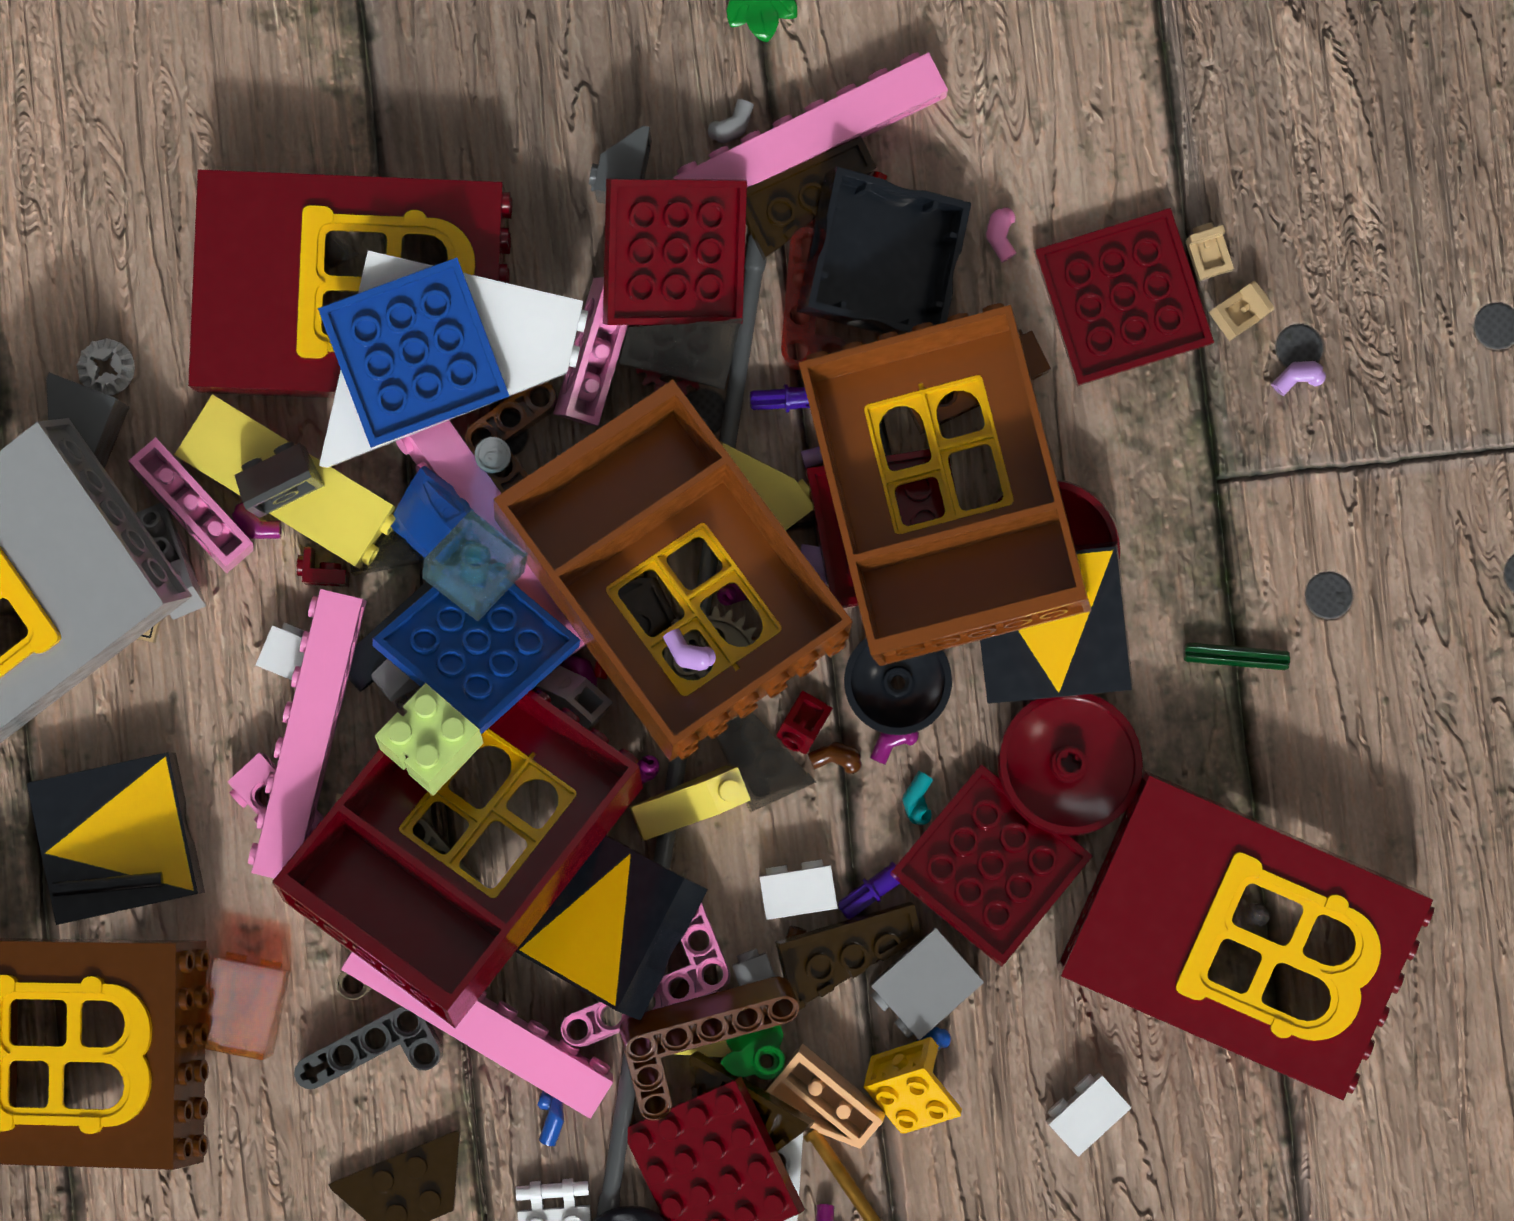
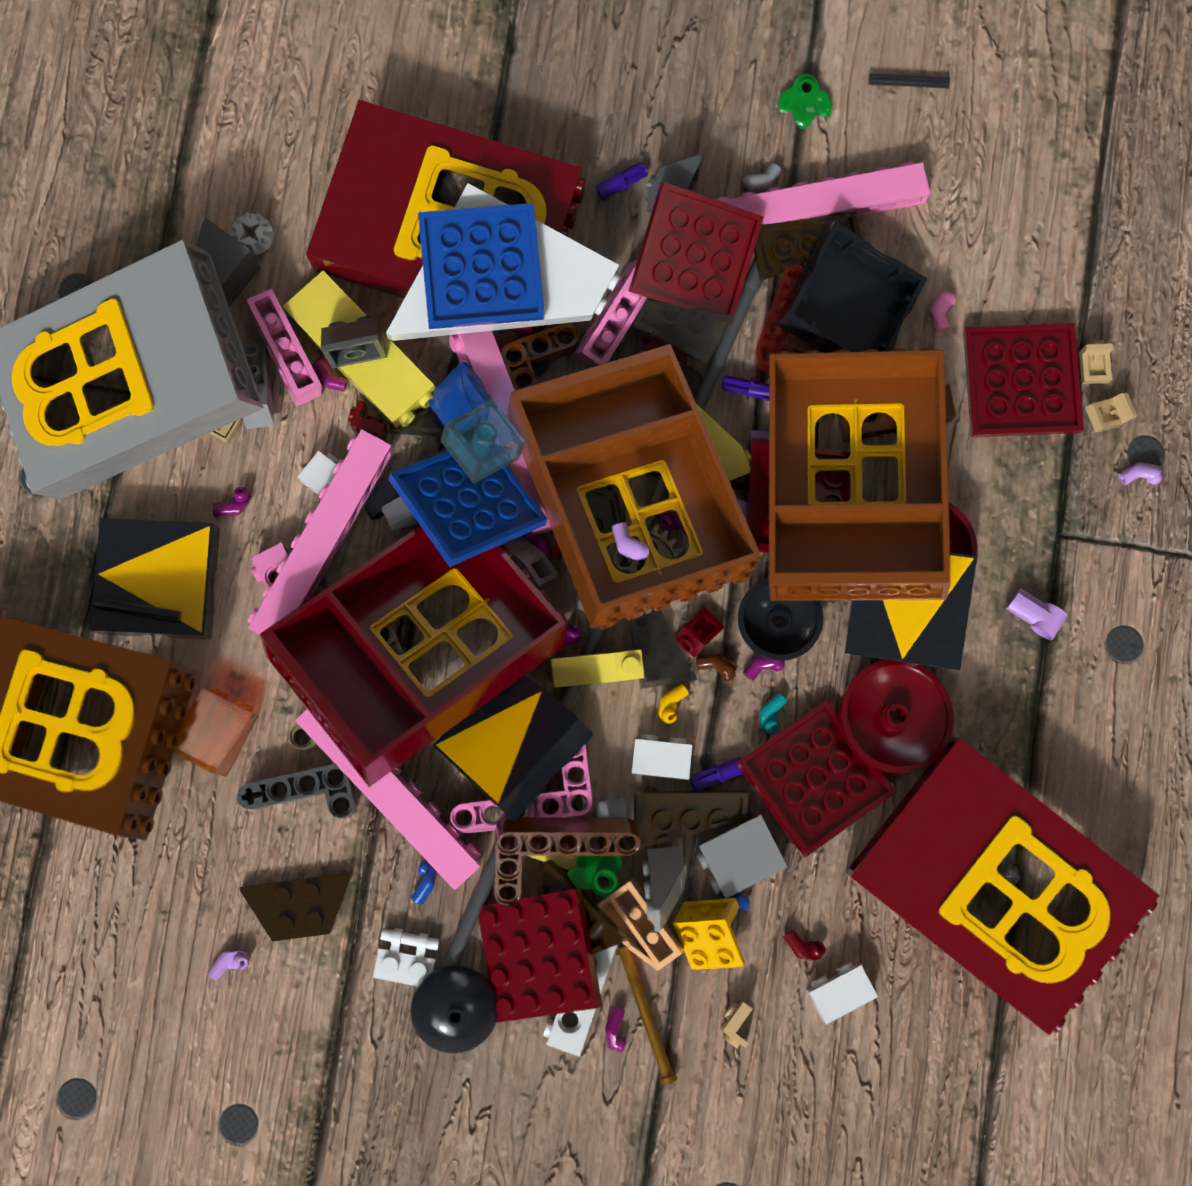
camera: 15 degrees right, 5 degrees down
yellowish green piece [375,683,484,796] -> none
light grey piece [475,437,511,473] -> none
dark green axle [1183,642,1290,670] -> none
none -> magenta arm [212,487,251,517]
none -> dark purple axle [595,162,649,201]
none -> light grey slope [642,847,685,932]
none -> yellow arm [658,683,689,724]
none -> tan bracket [721,1000,752,1048]
none -> dark red arm [783,929,826,961]
none -> lavender piece [1006,588,1068,640]

